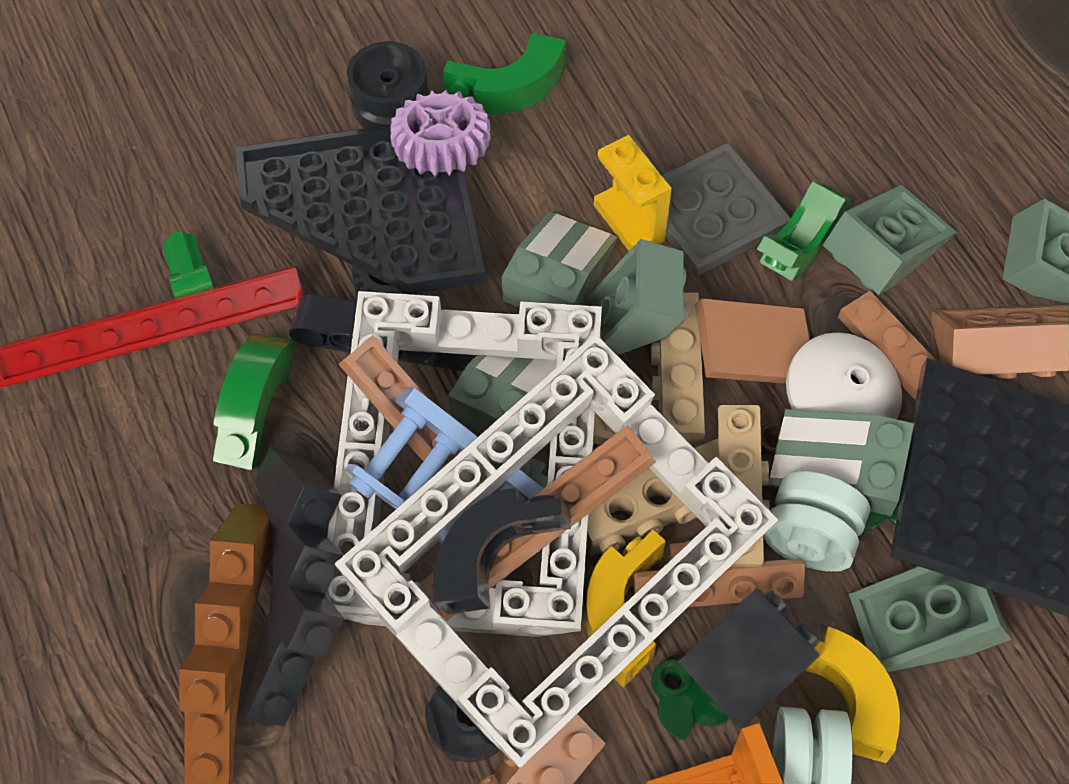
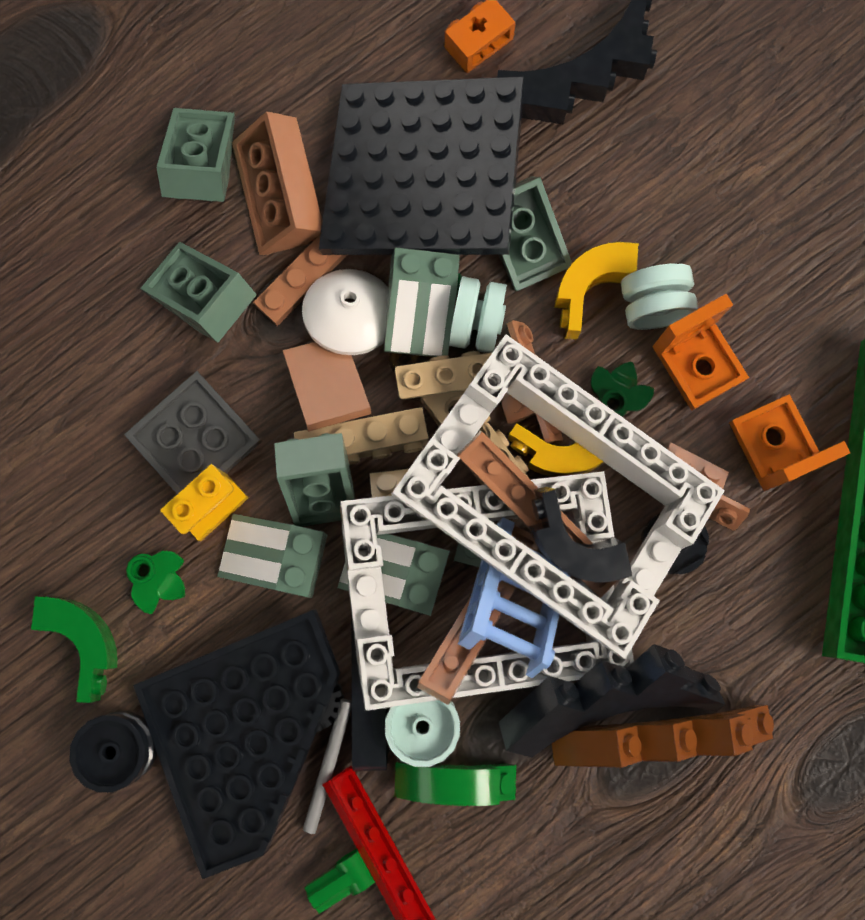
camera: 100 degrees left, 20 degrees up
lavender gear [390,90,491,177] -> none
black brick [678,588,822,730] -> none
arch [757,181,853,281] -> none
none -> green plate [126,551,185,614]
none -> light grey bar [303,699,352,834]
none -> light aqua wheel [385,700,460,767]

